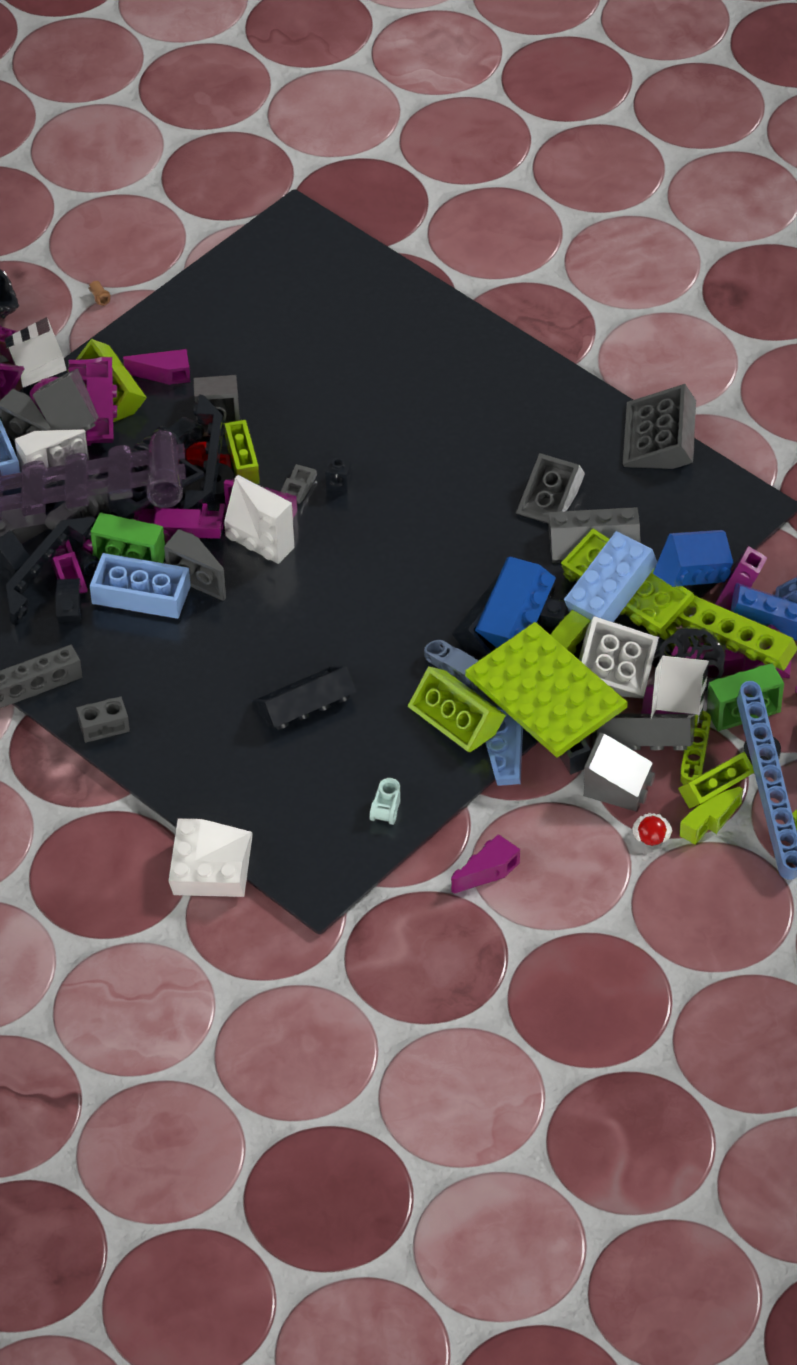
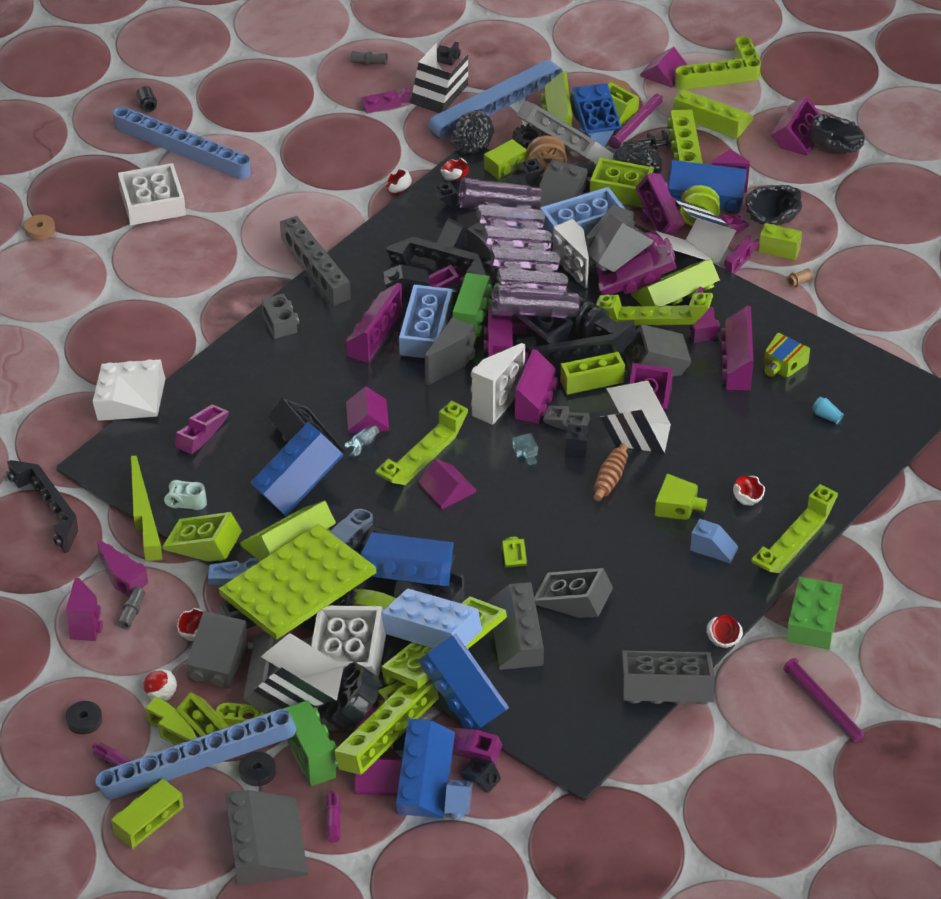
camera: 85 degrees right, 5 degrees down
none -> black slope [6,460,78,553]
none -> black piece [65,701,102,735]
none -> magenta slope [66,578,103,641]
none -> magenta piece [92,742,131,767]
none -> dark grey pin [117,587,145,629]
none -> lime slope [131,456,163,561]
none -> lime slope [162,512,242,562]
none -> magenta slope [175,404,229,454]
none -> red hair [177,608,203,641]
none -> slope [250,422,343,516]
none -> clear light blue plate [344,425,380,457]
none -> magenta slope [345,283,402,363]
none -> magenta slope [346,386,389,433]
none -> lime slope [375,400,468,485]
none -> magenta slope [418,459,476,510]
none -> black bracket [460,758,501,793]
none -> lime bracket [501,537,527,568]
none -> clear light blue plate [511,433,538,465]
none -> nougat piece [594,444,628,501]
none -> lime slope [596,293,713,325]
none -> sticker [600,381,671,453]
none -> magenta slope [630,363,673,409]
none -> lime torso [655,474,707,520]
none -> medium blue slope [690,519,738,563]
none -> red hair [707,615,743,648]
none -> magenta slope [721,306,753,390]
none -> magenta plate [724,235,759,274]
none -> red hair [733,476,765,506]
none -> lime slope [751,484,838,573]
none -> lime brick [759,223,802,261]
none -> lime torso [764,333,810,377]
none -> magenta axle [783,658,864,743]
none -> bright green brick [786,576,842,650]
none -> medium azure cone [812,397,843,424]

